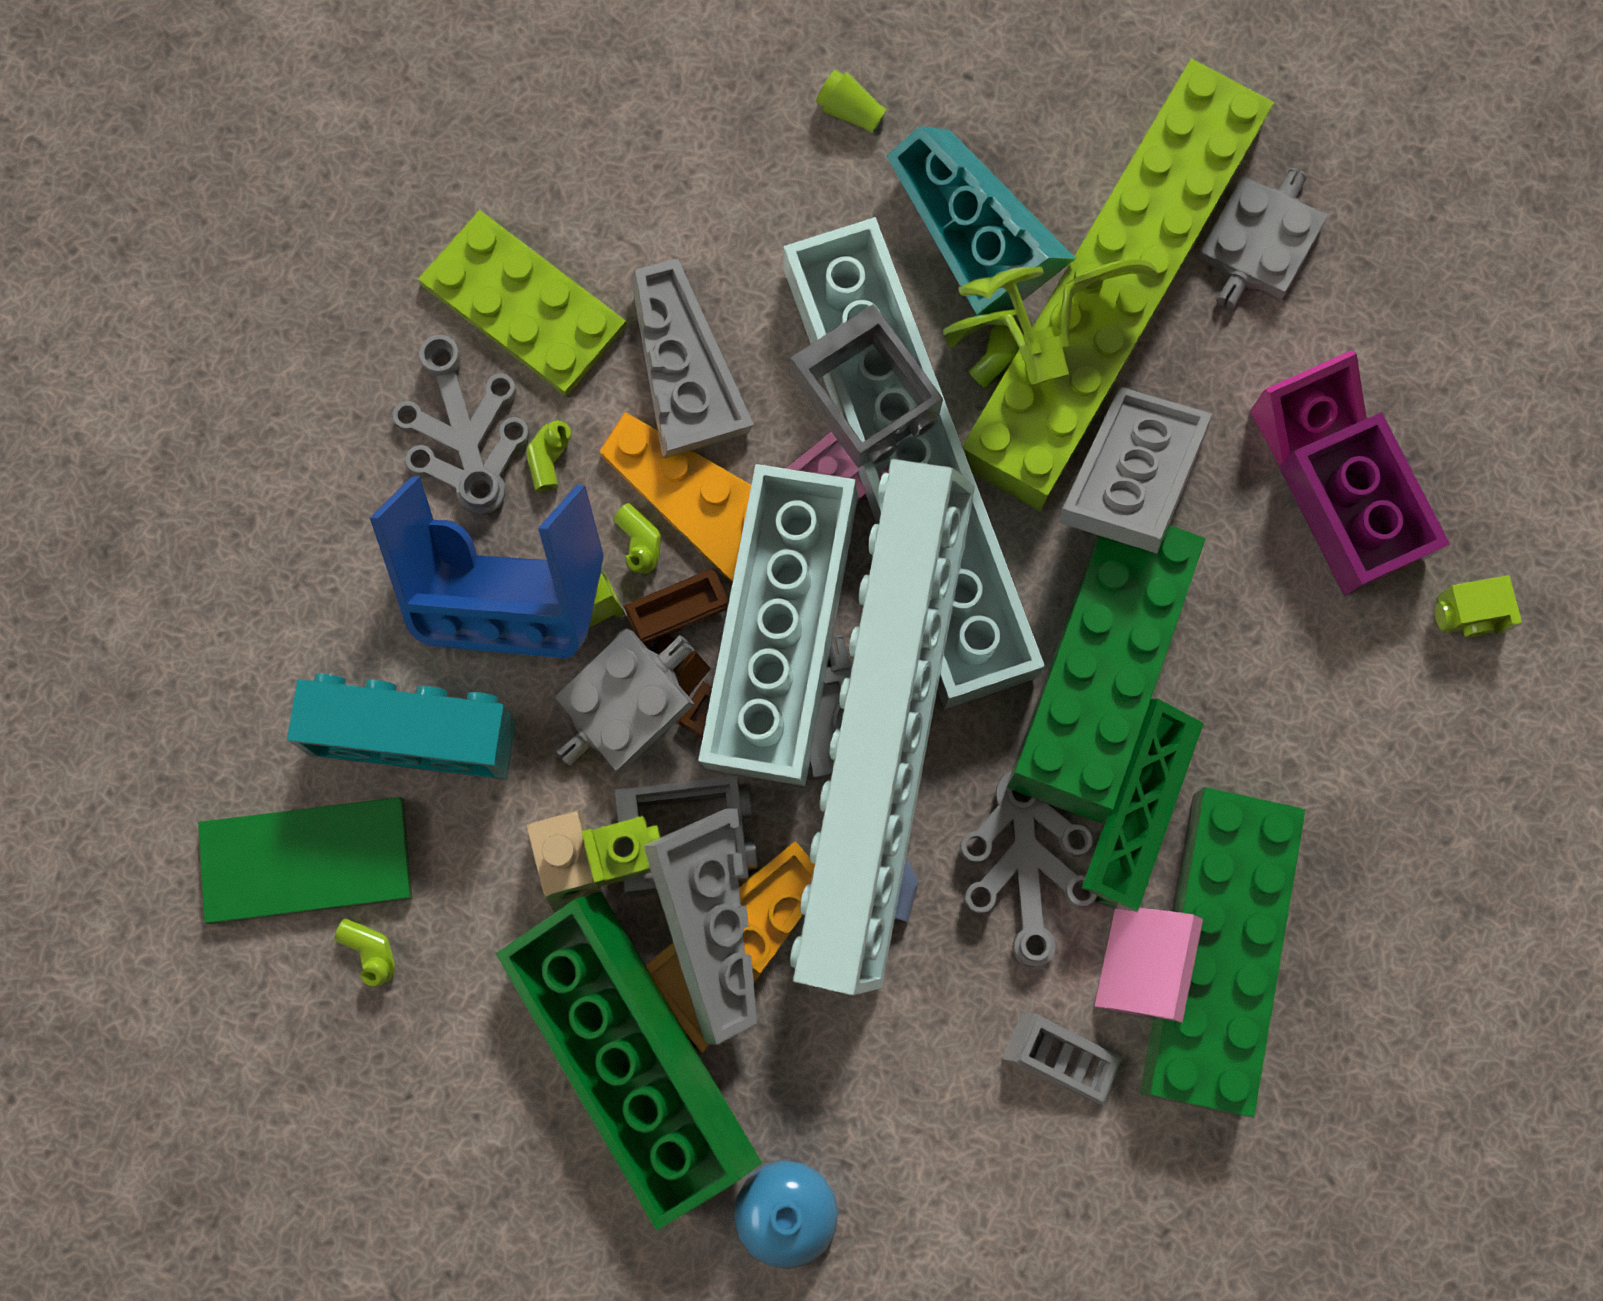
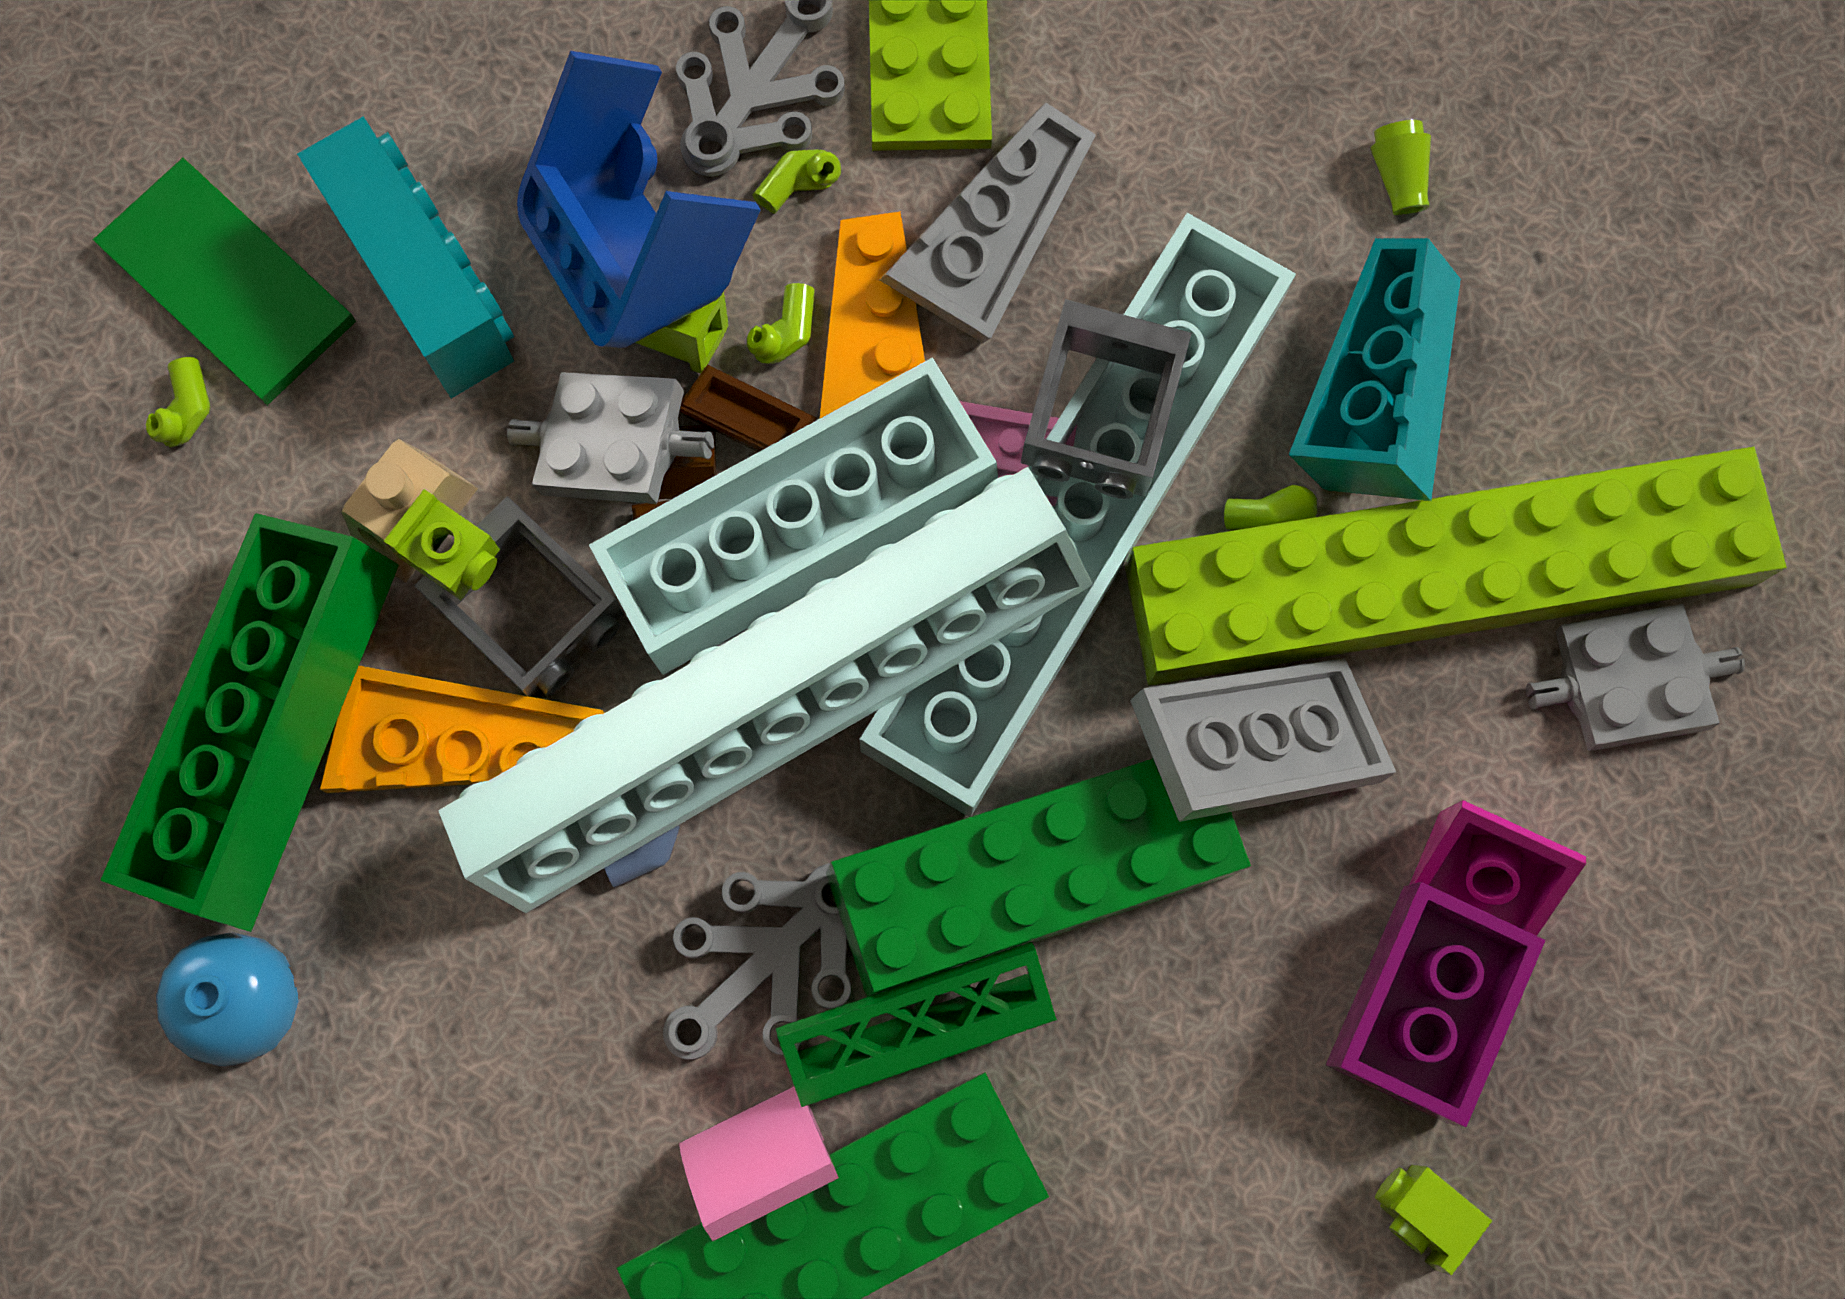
camera: 50 degrees right, 0 degrees up
light grey wing [644,808,757,1045] -> none
lime plant [943,259,1158,385] -> none
light grey slope [1002,1012,1122,1106] -> none

